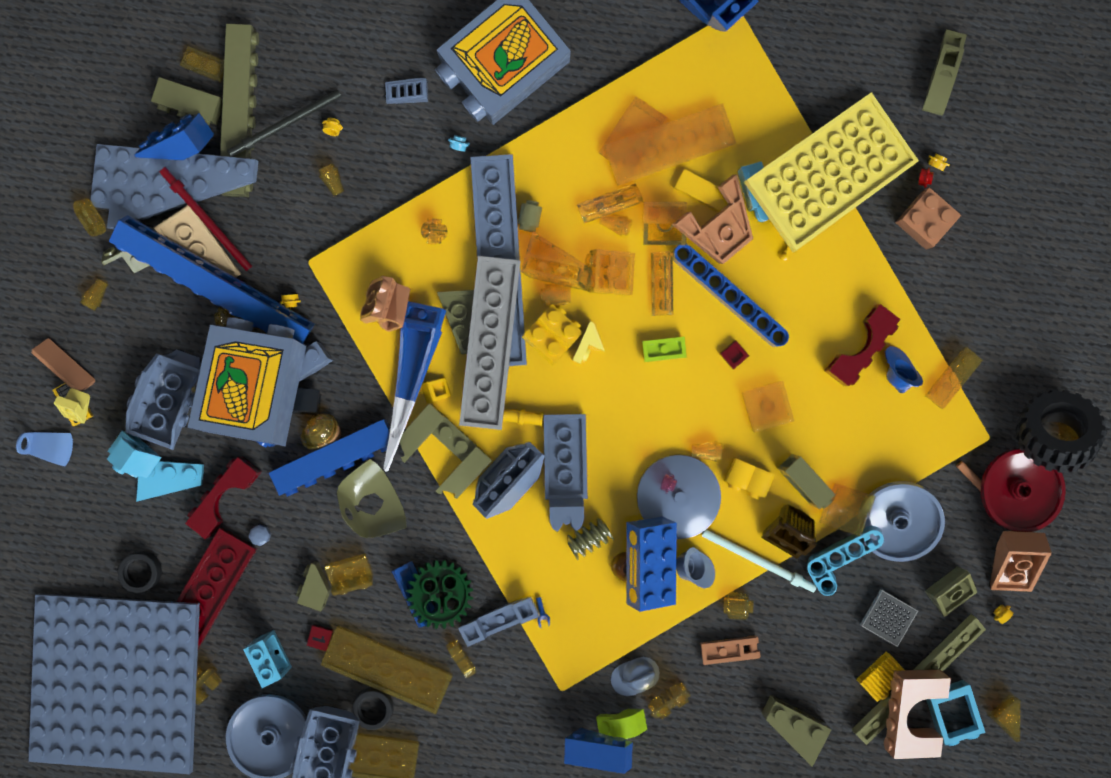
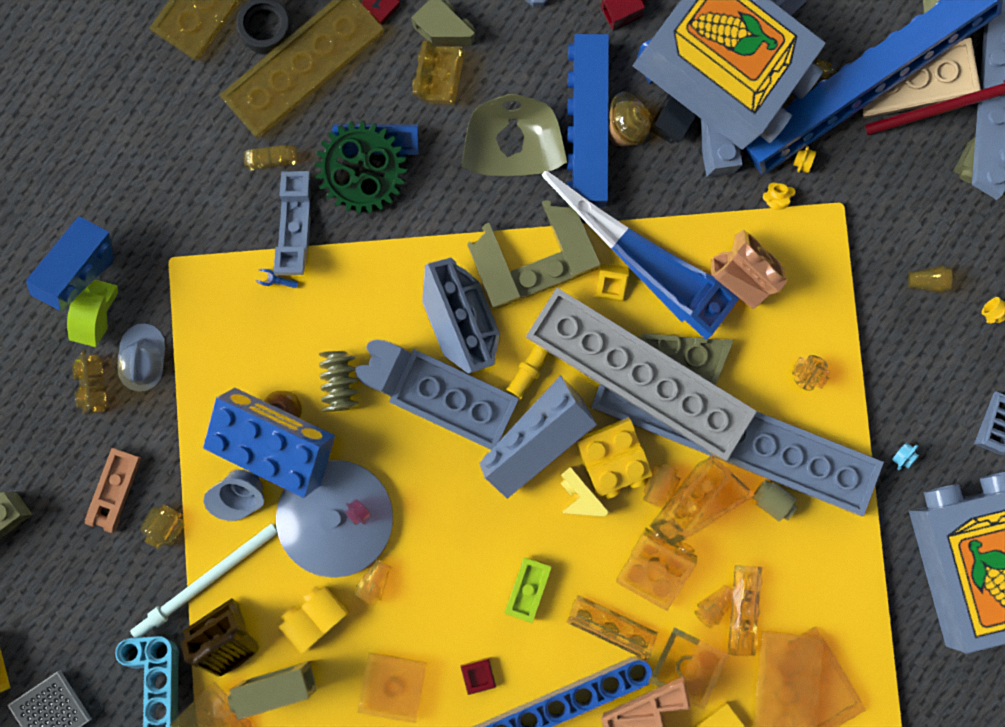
camera: 115 degrees right, 5 degrees down
none -> sand blue wedge [479,375,597,499]
none -> yellow plate [763,183,796,209]

